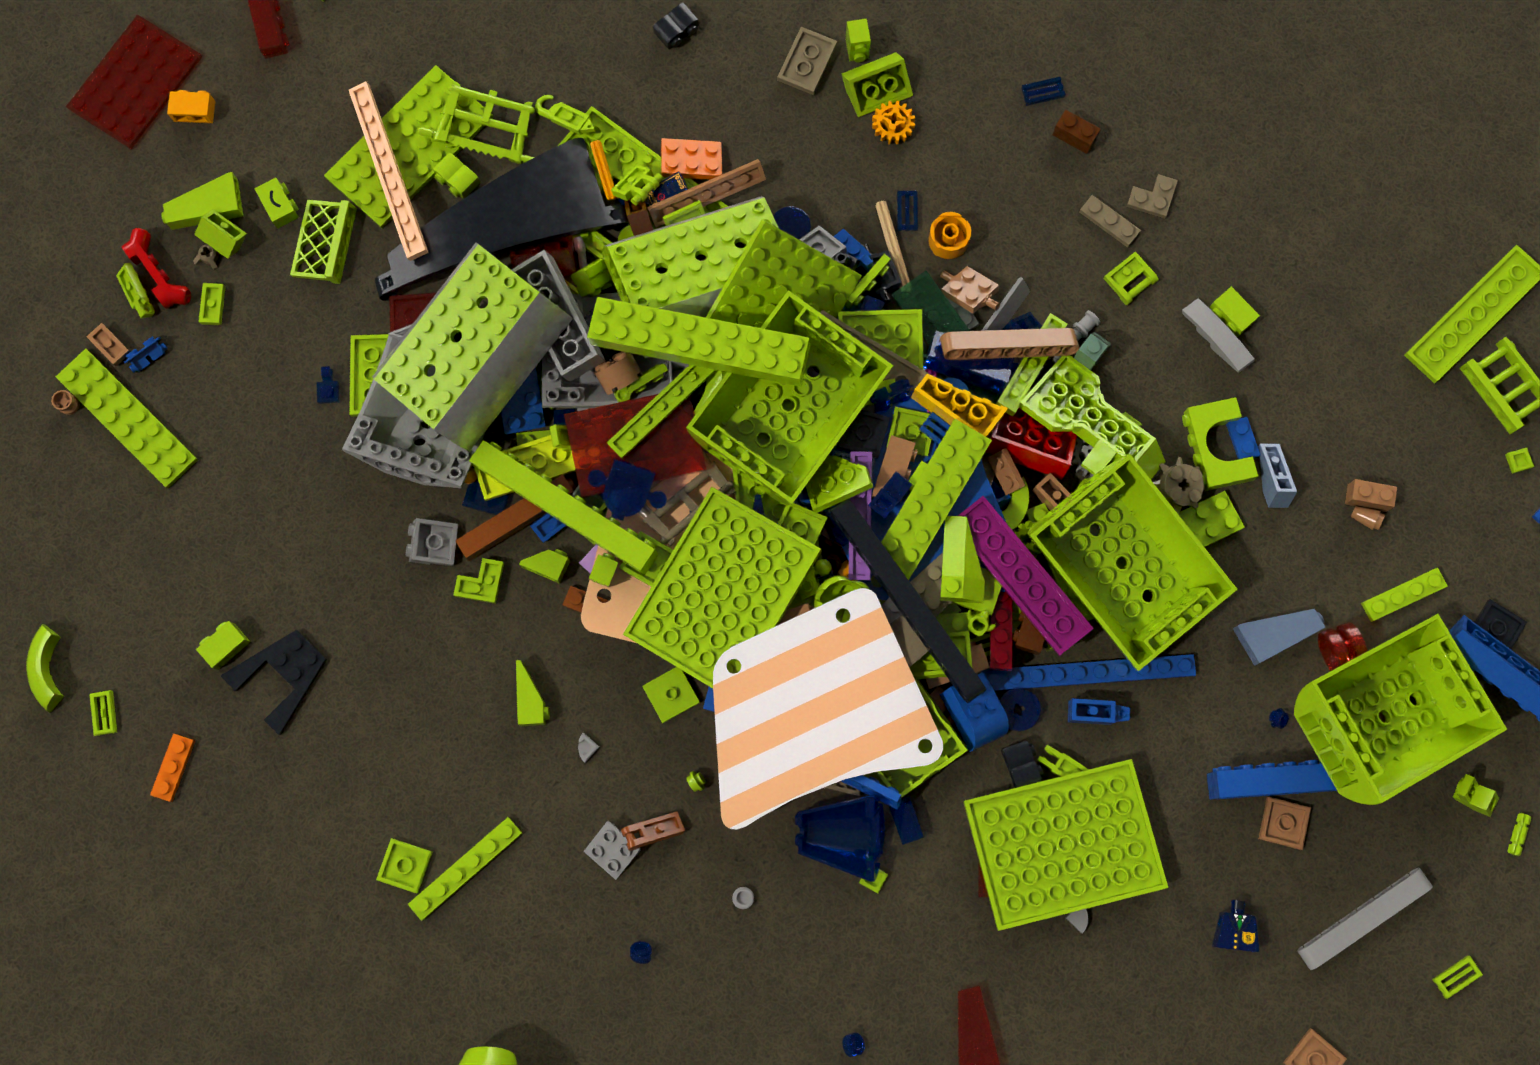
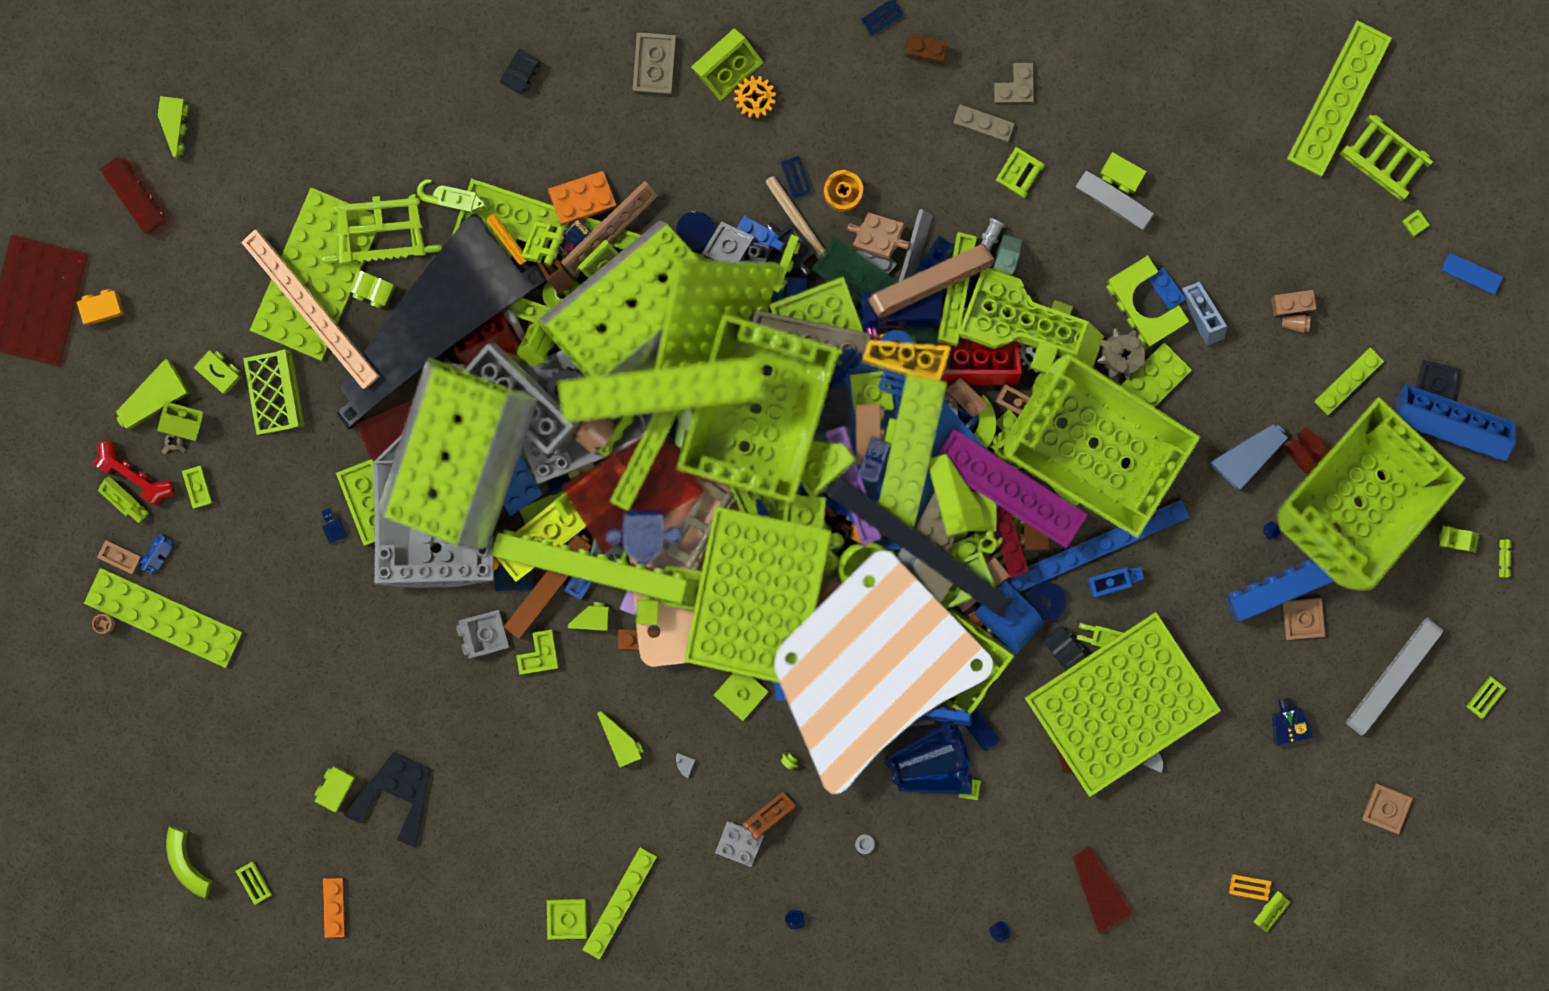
camera: 20 degrees left, 10 degrees up
lime brick [845,19,871,62] -> none

